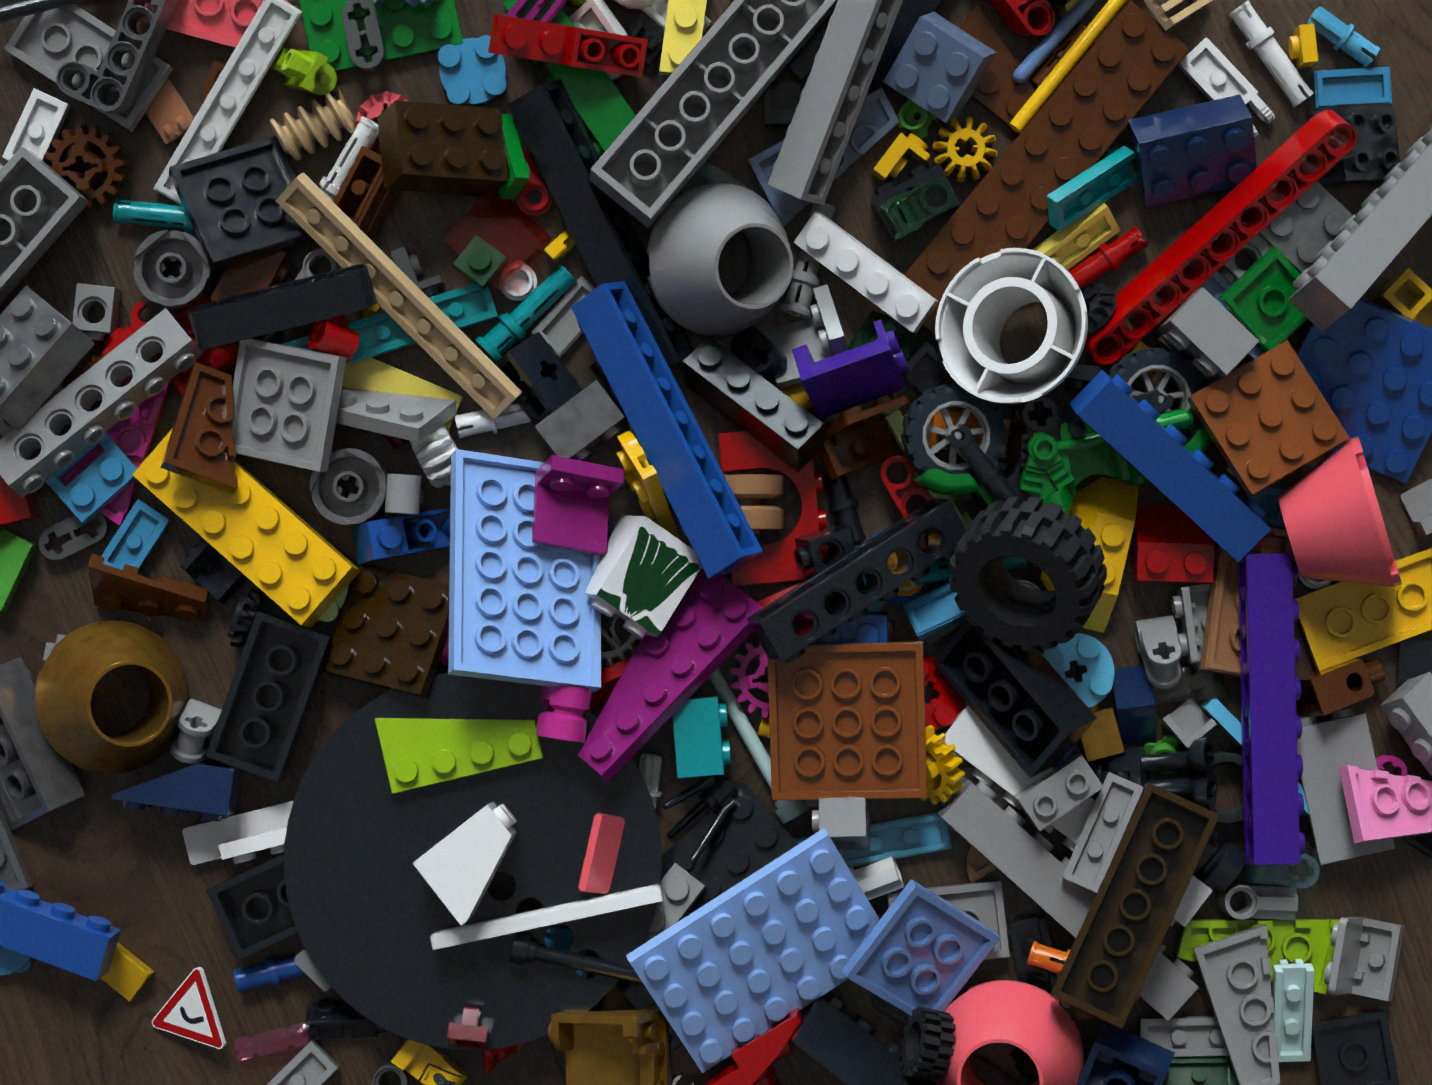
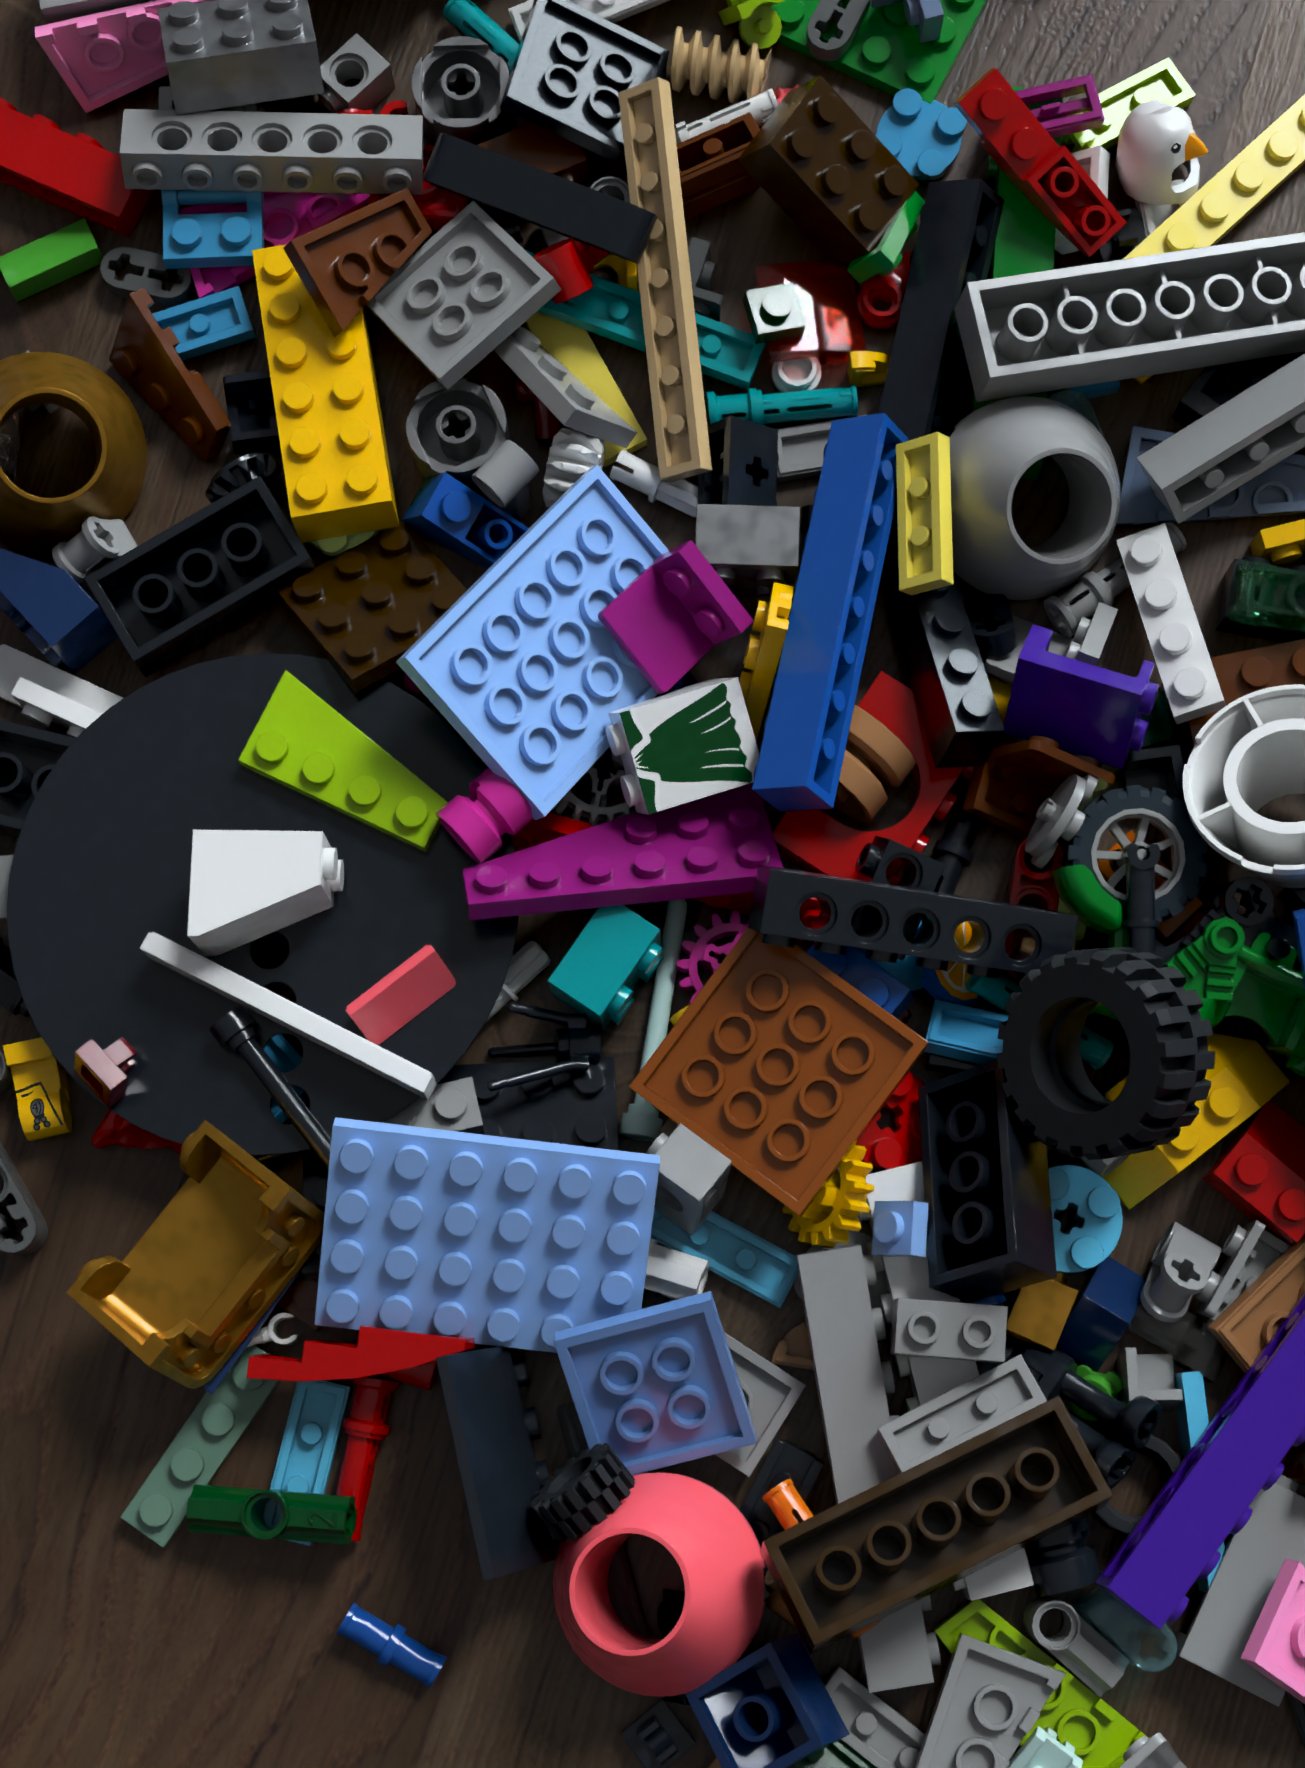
camera: 45 degrees right, 10 degrees down
none -> light blue plate [872,1201,929,1257]
none -> light yellow plate [896,432,954,595]
none -> light grey piece [1025,774,1098,869]

